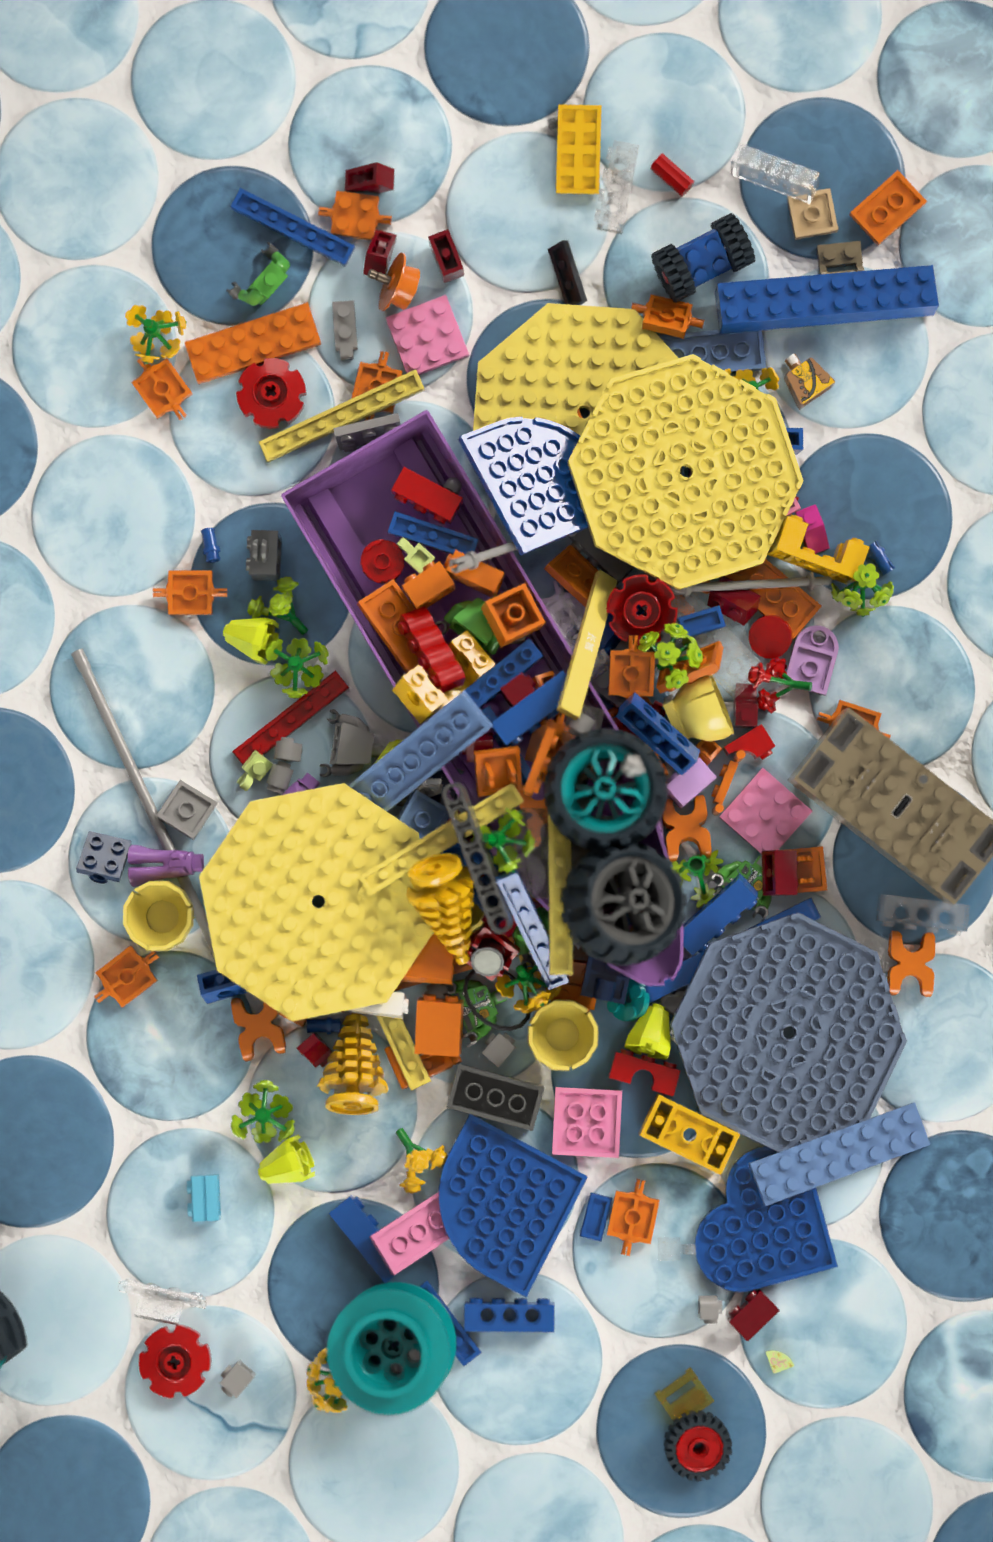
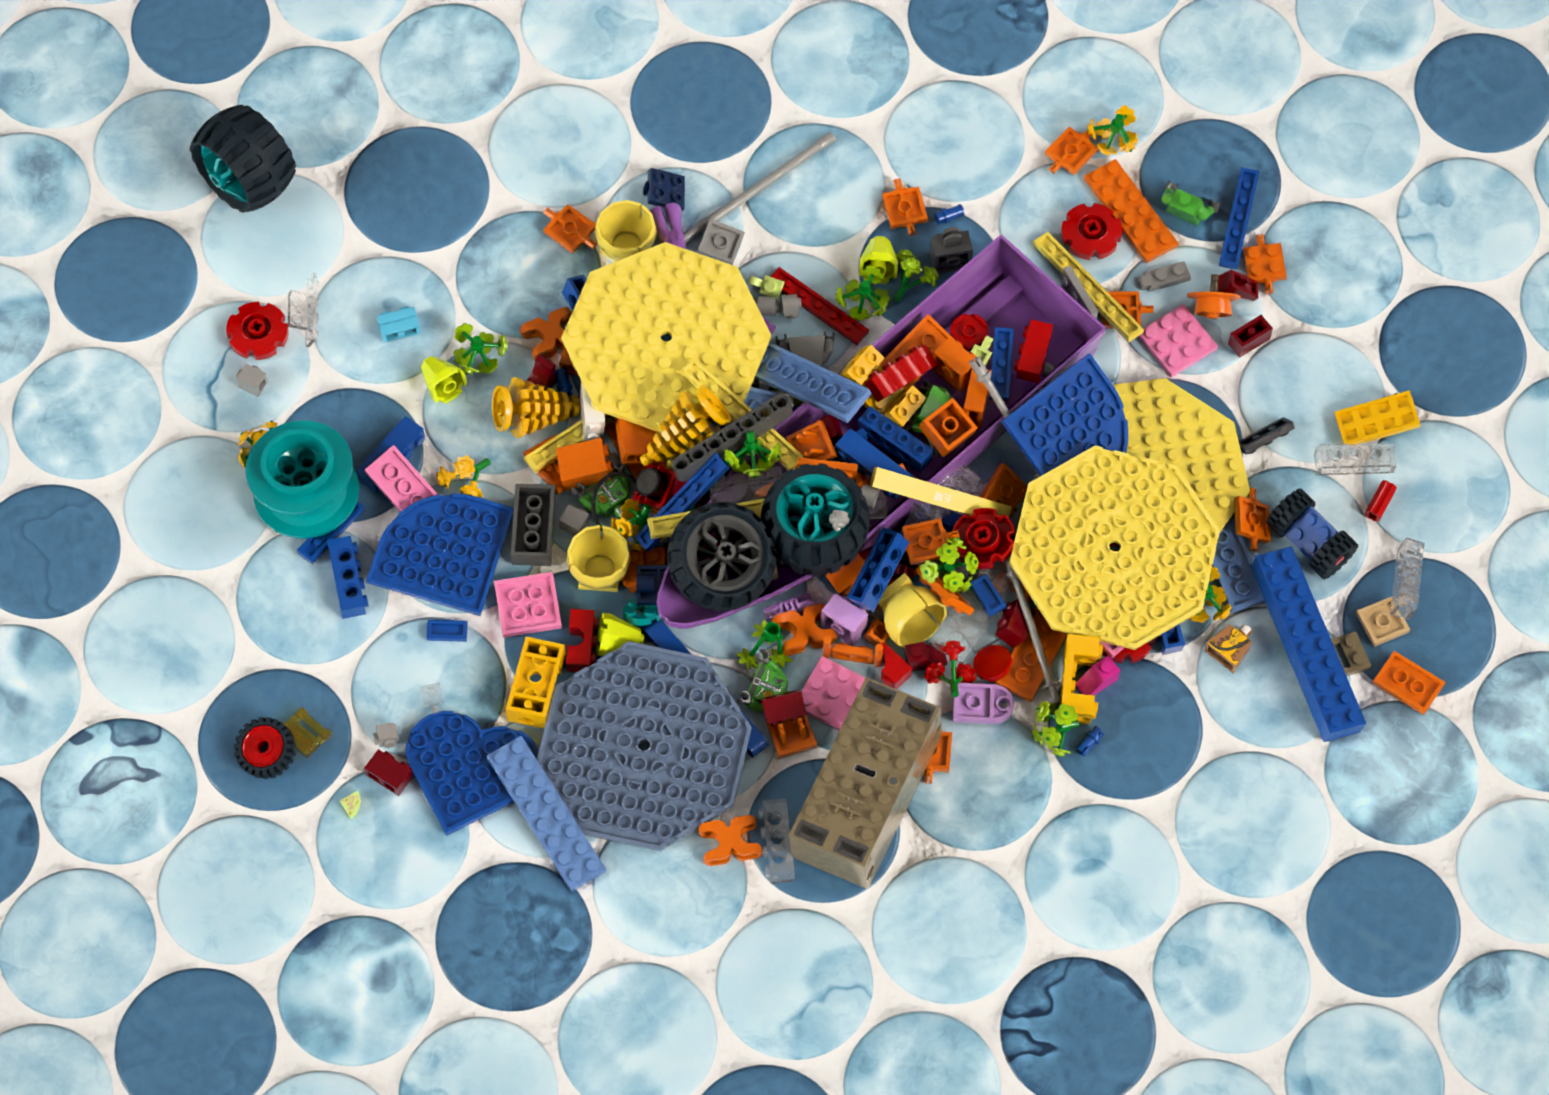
camera: 70 degrees right, 20 degrees down
dark red arch [345,162,395,194] -> none
dark red brick [500,673,536,708] -> none
orange plate [607,1179,660,1256] -> none
blue brick [683,873,758,956] -> none

